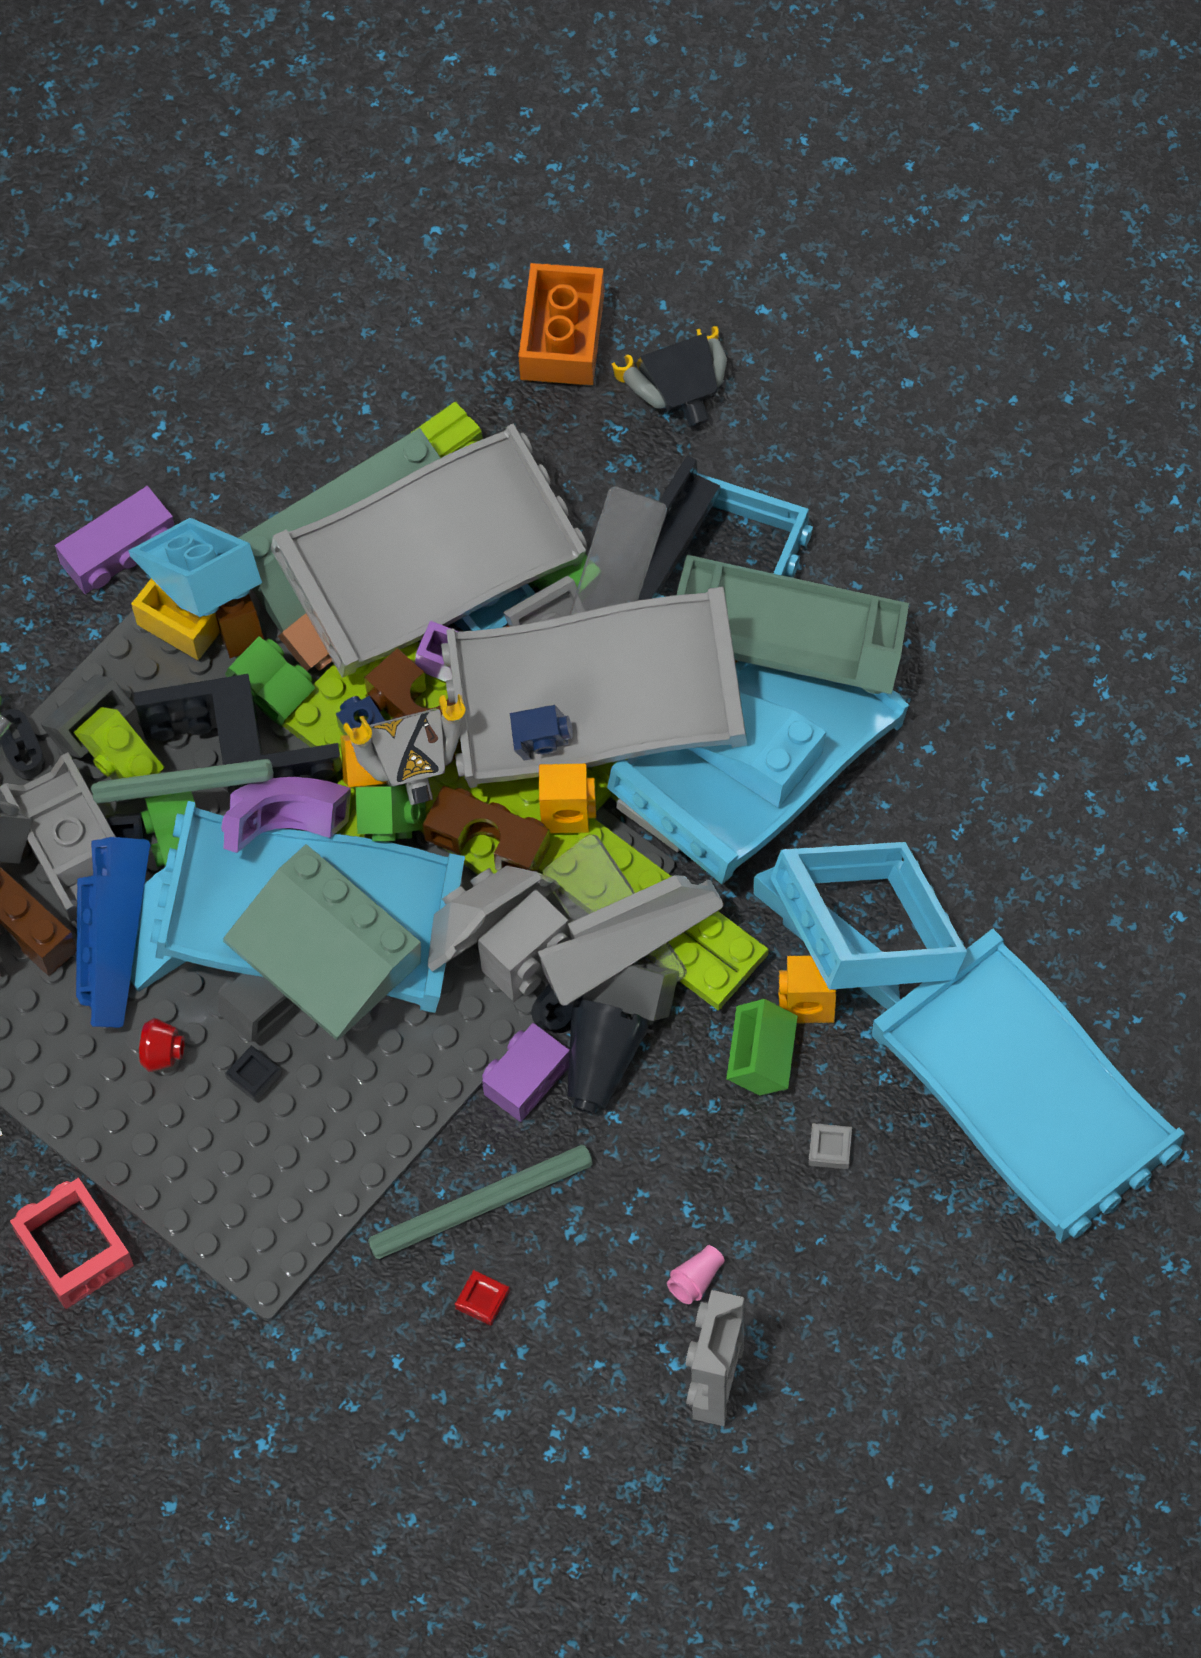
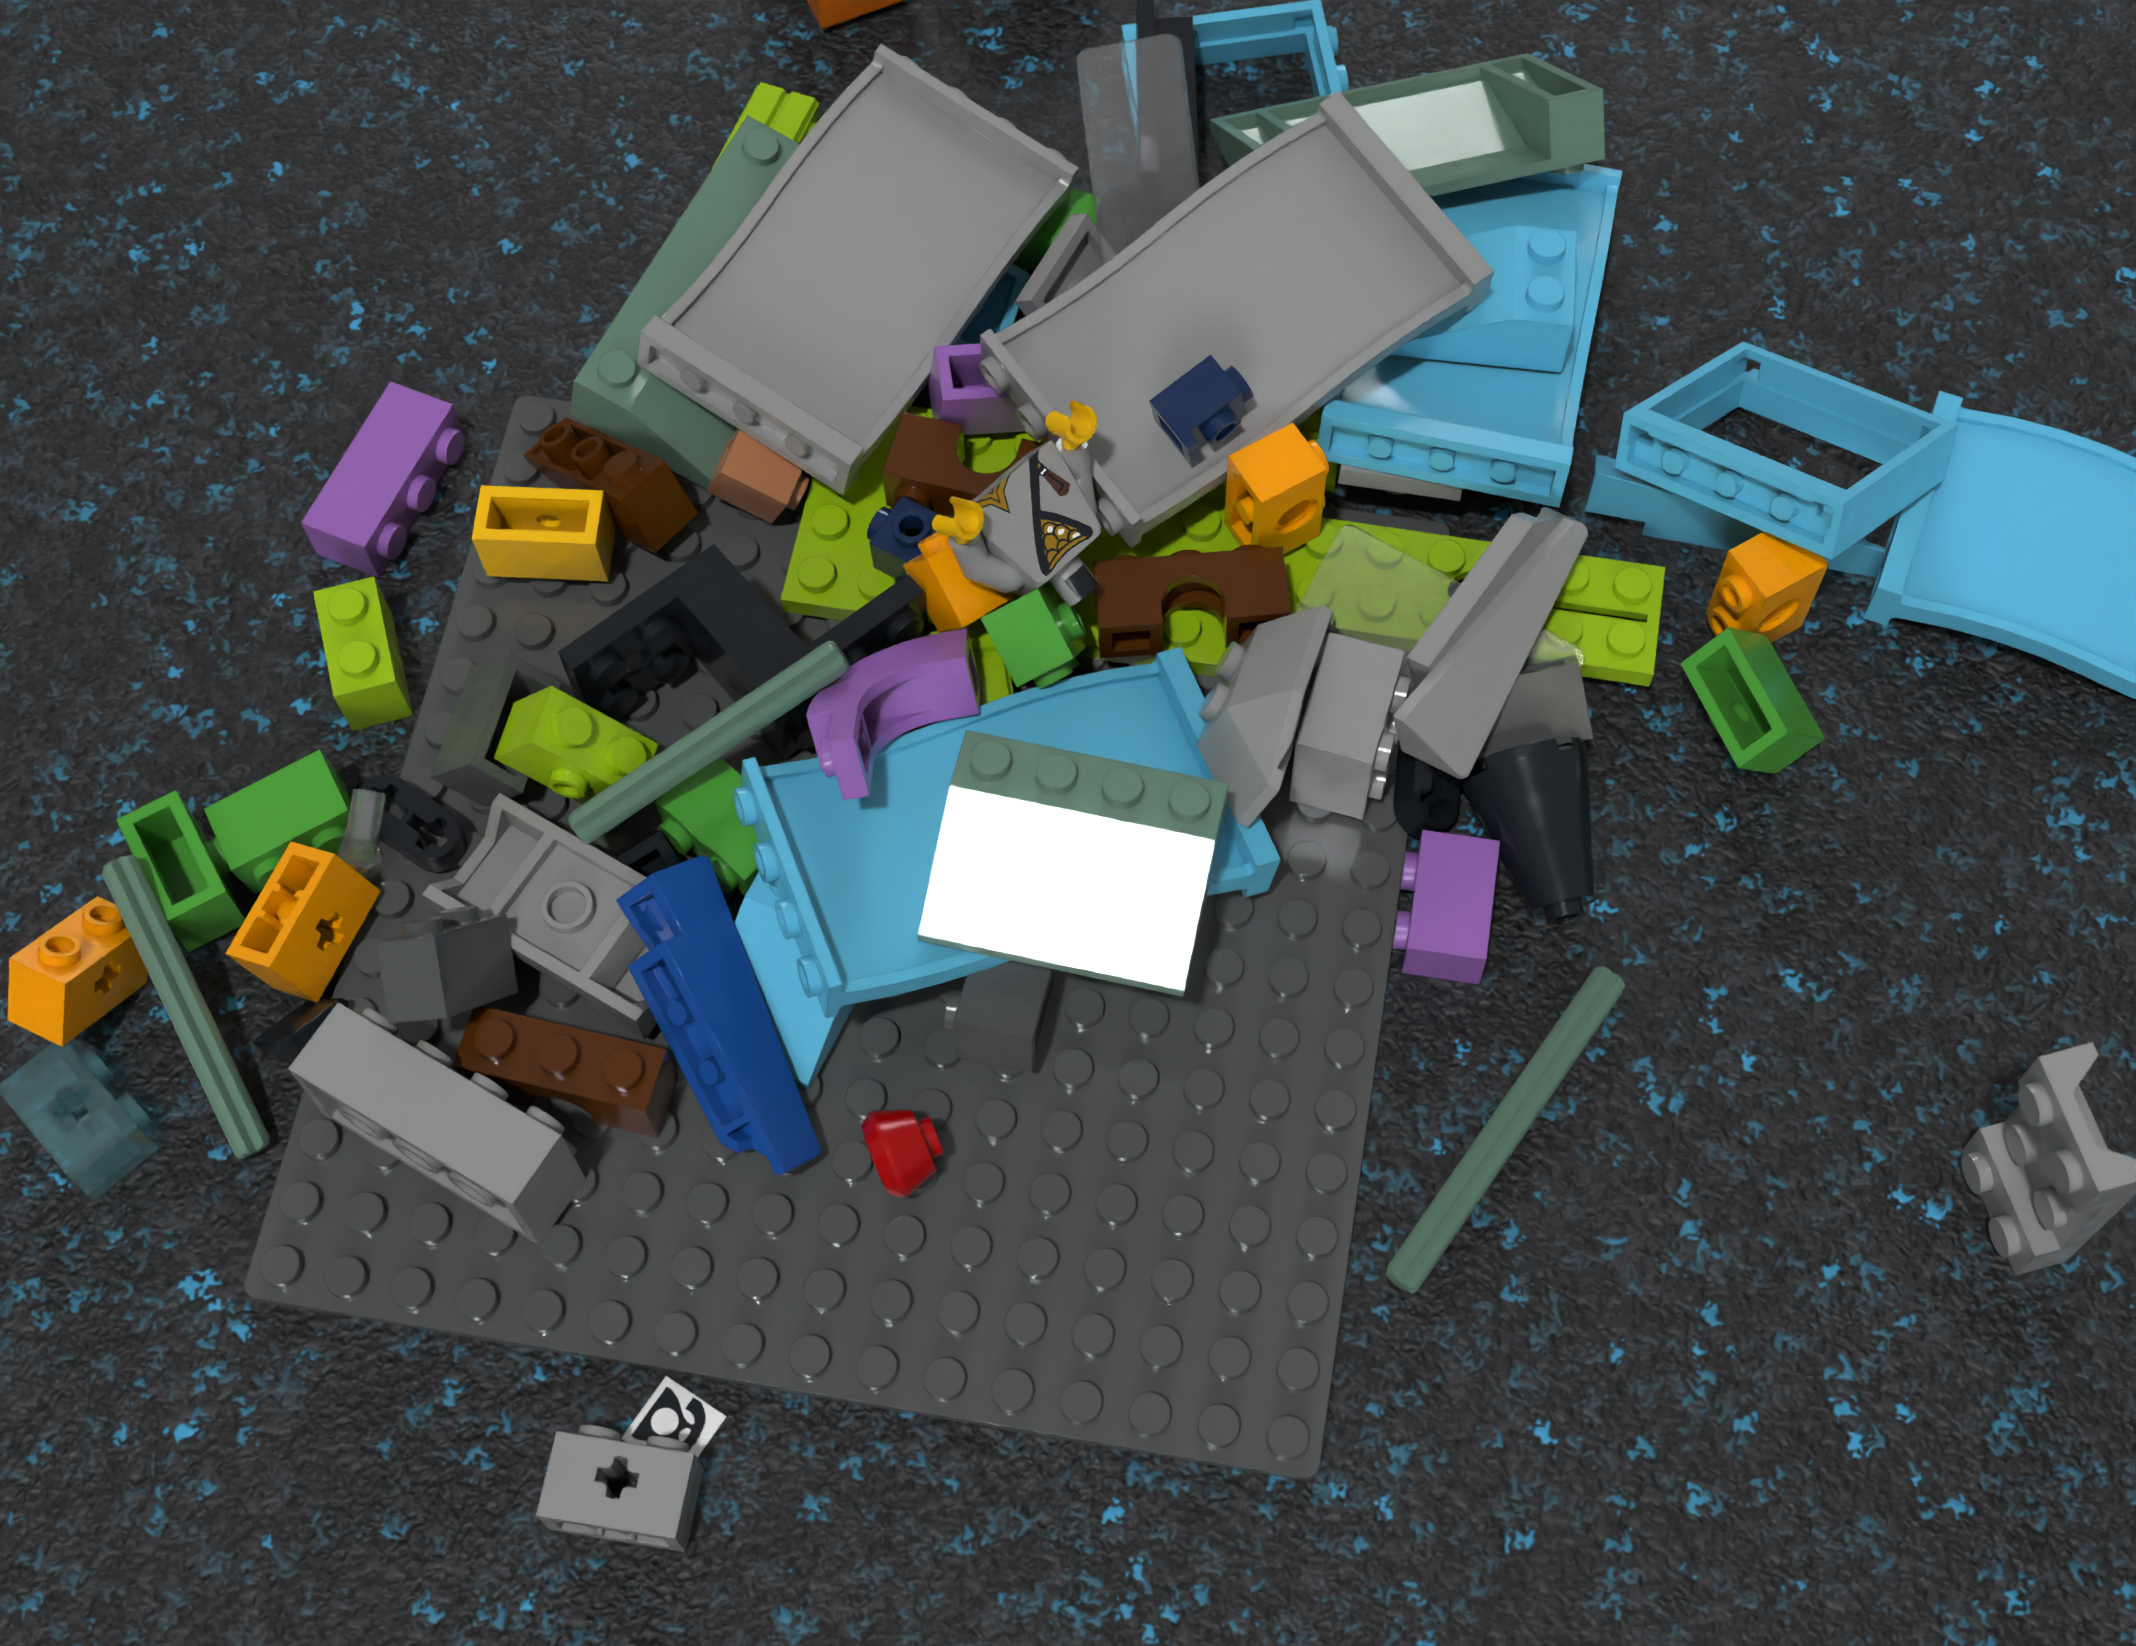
camera: 30 degrees left, 0 degrees up
coral window [10,1178,134,1310] -> none
medium azure slope [128,518,262,617] -> none
bright green brick [225,637,315,726] -> none
black tile [225,1045,282,1102] -> none
red tile [455,1270,510,1326] -> none
bright pink cone [667,1245,725,1304] -> none
light grey tile [809,1123,852,1169] -> none
none -> lime brick [313,576,413,731]

